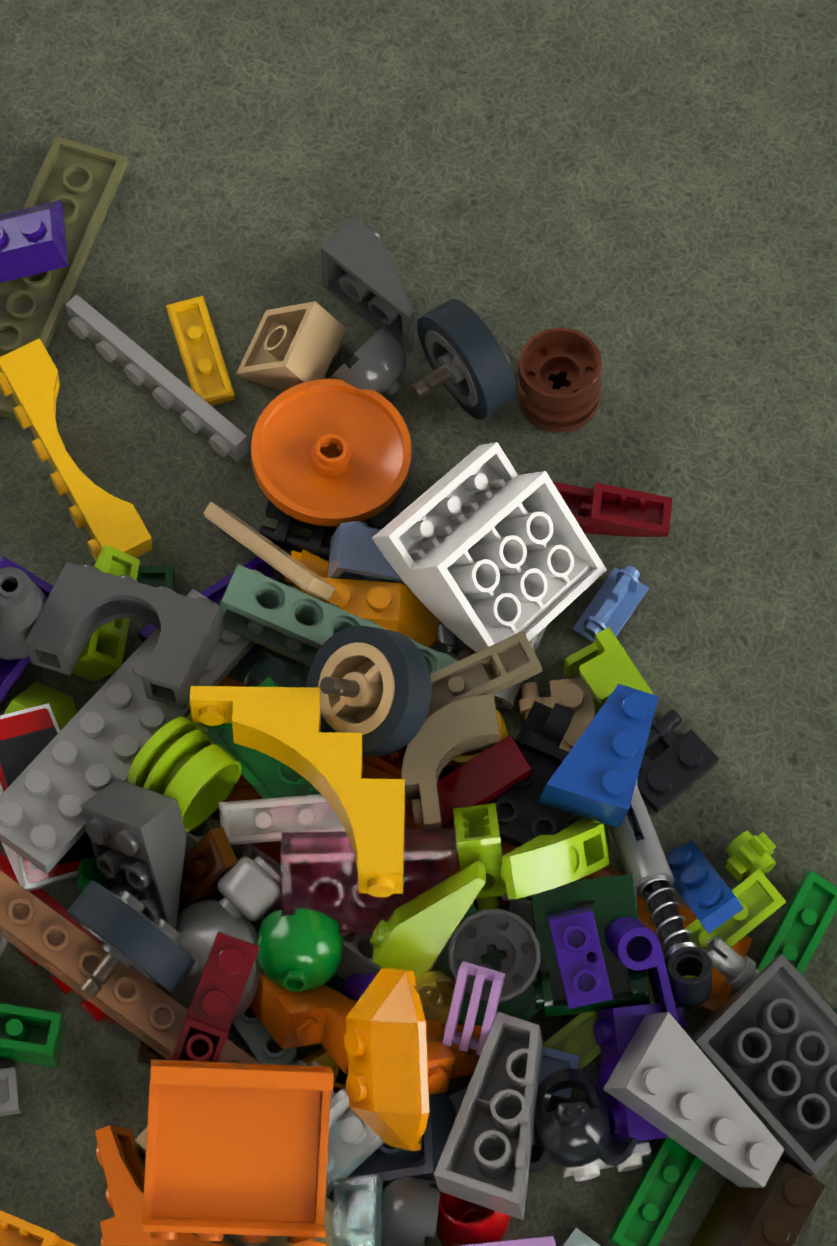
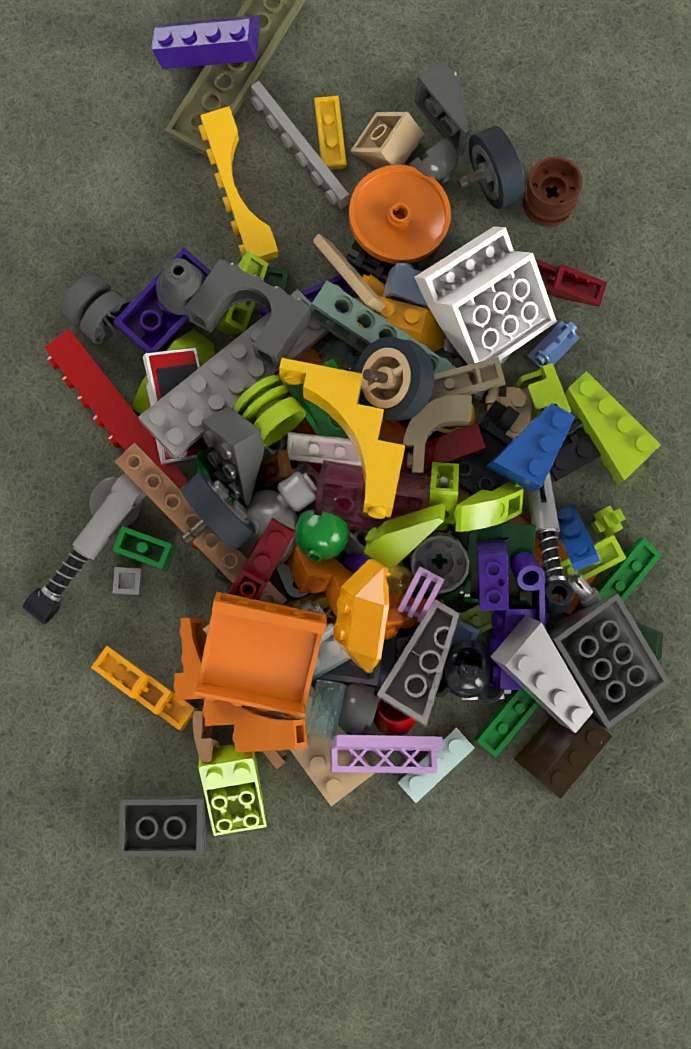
camera: 10 degrees right, 15 degrees up
none -> lime wedge [564,371,661,485]

